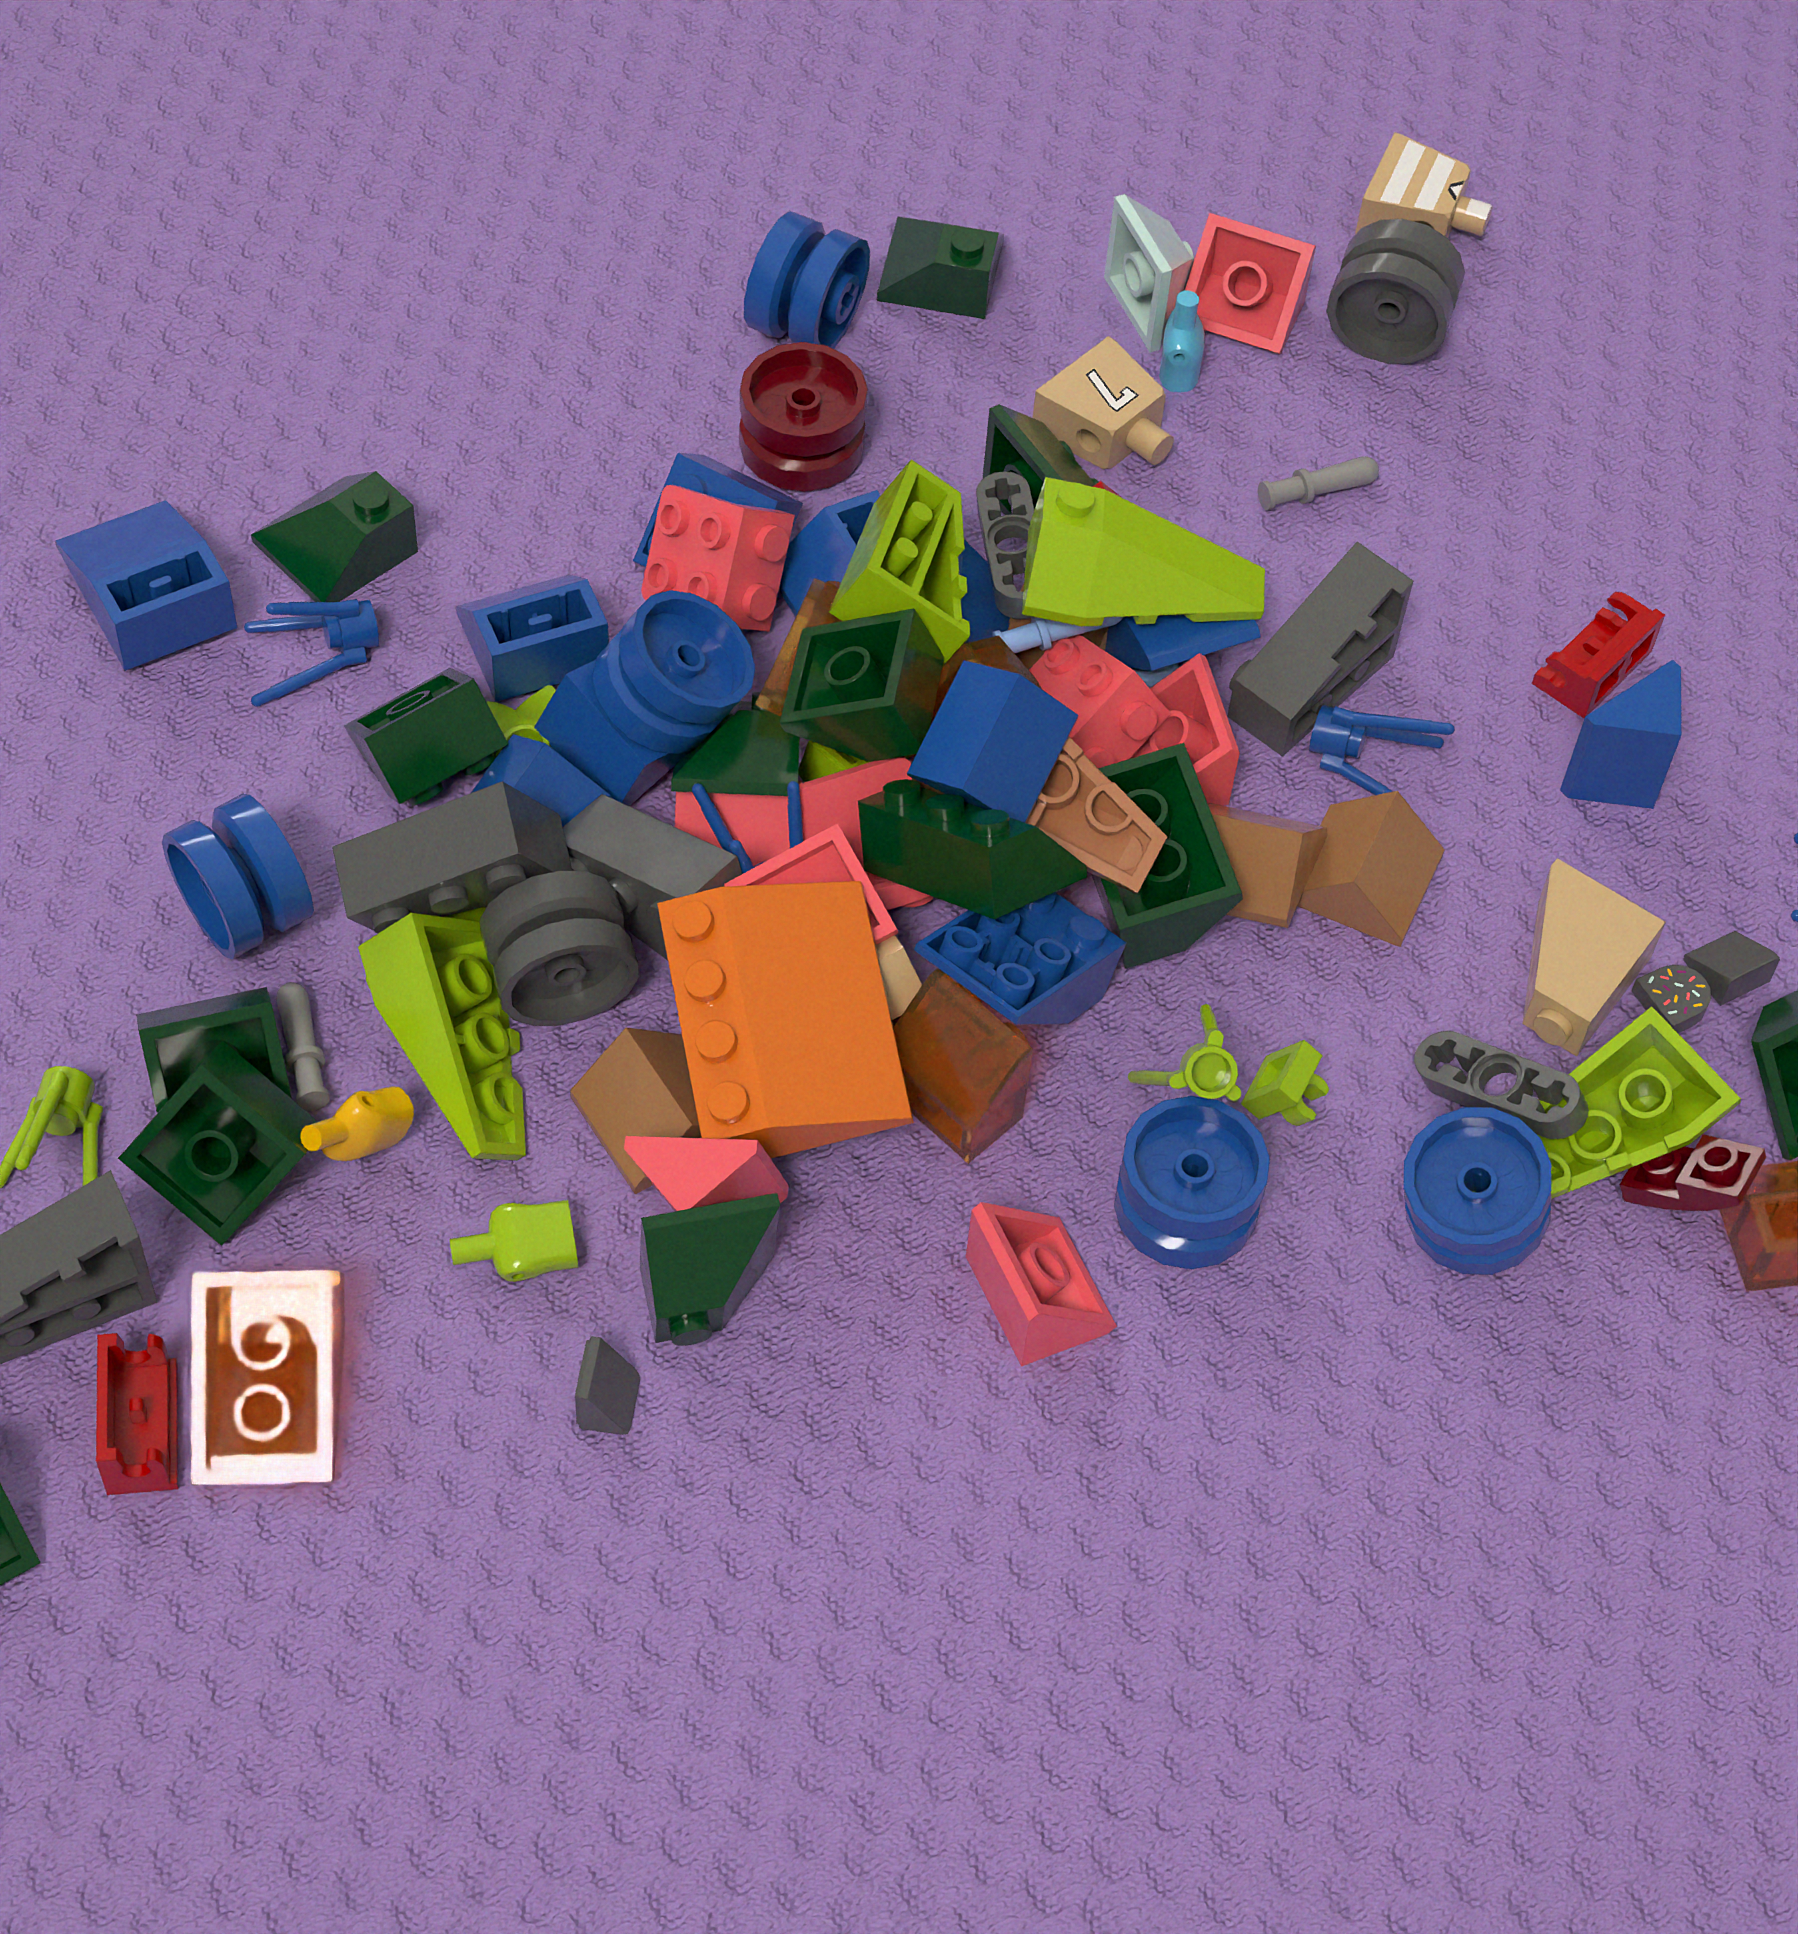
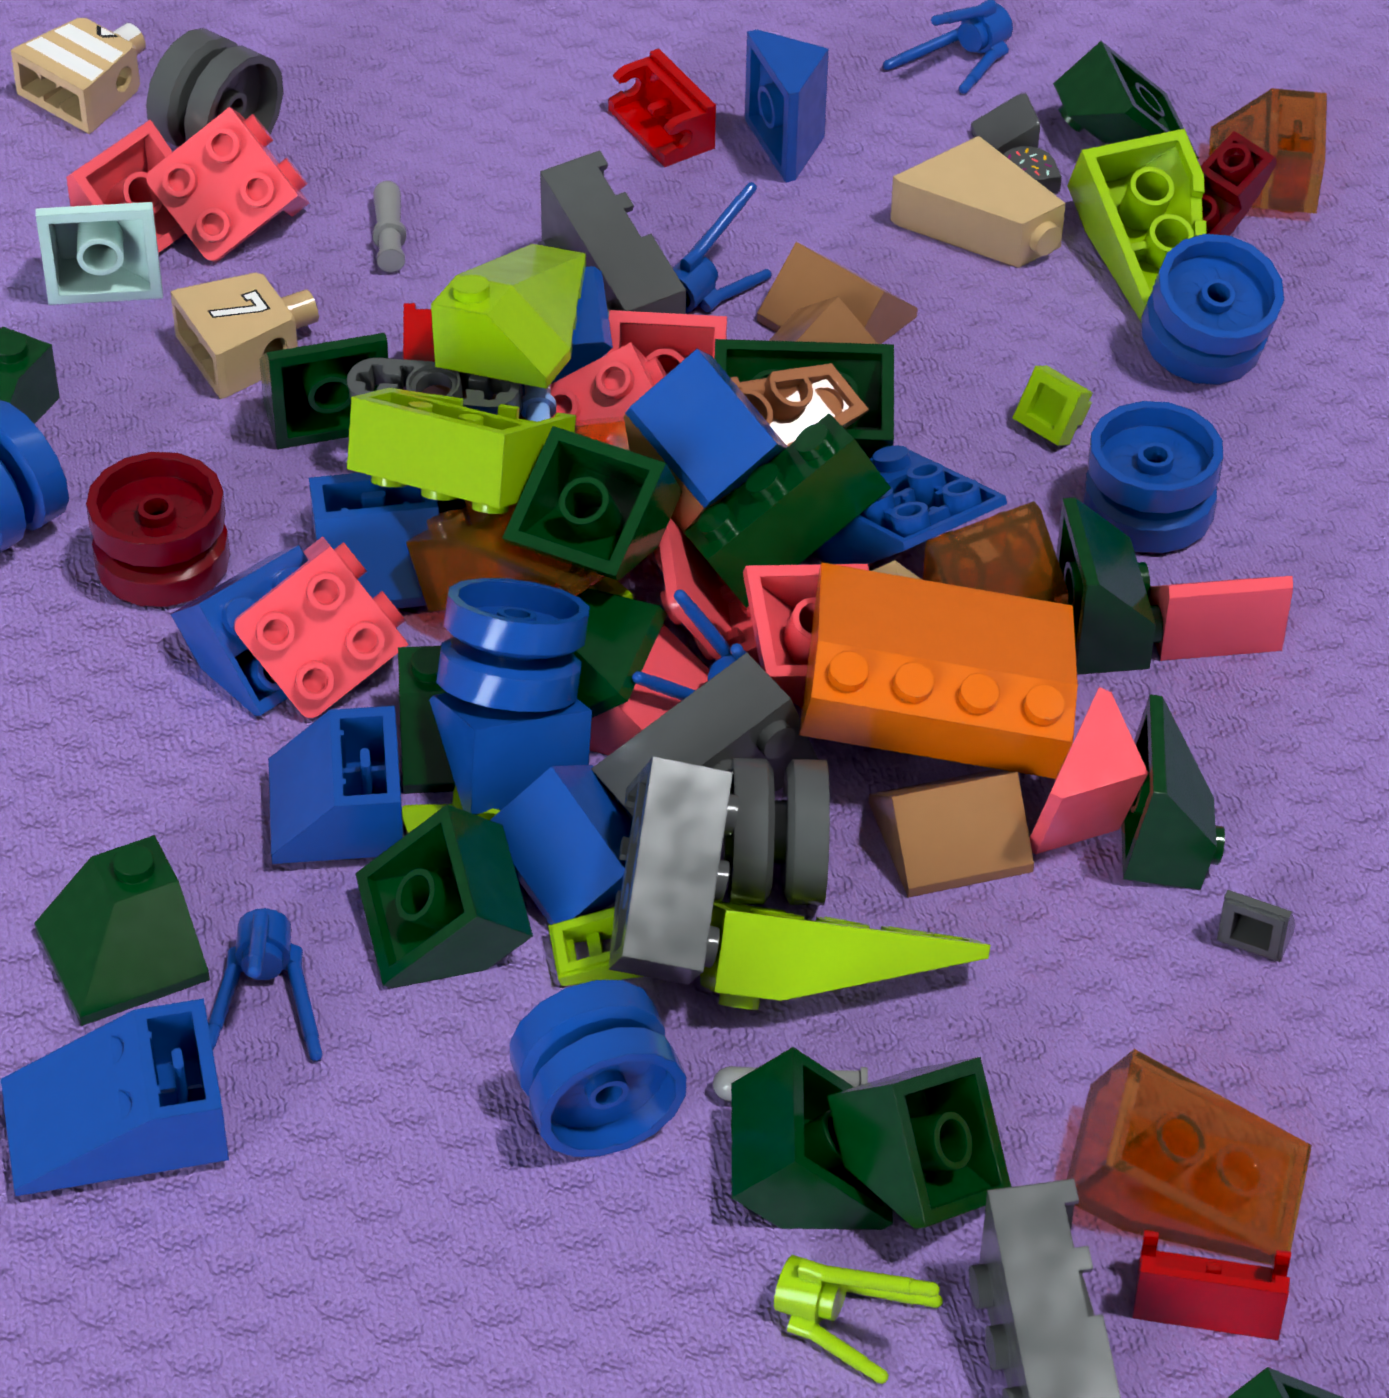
camera: 70 degrees left, 10 degrees down
yellow piece [300,1086,414,1161] -> none
lime piece [449,1199,579,1282] -> none
lime plant [1128,1004,1241,1103] -> none
medium azure piece [1159,290,1205,393] -> none
dark grey beam [1414,1031,1588,1139] -> none
none -> coral bracket [146,107,310,262]
none -> dark green slope [1053,497,1163,675]

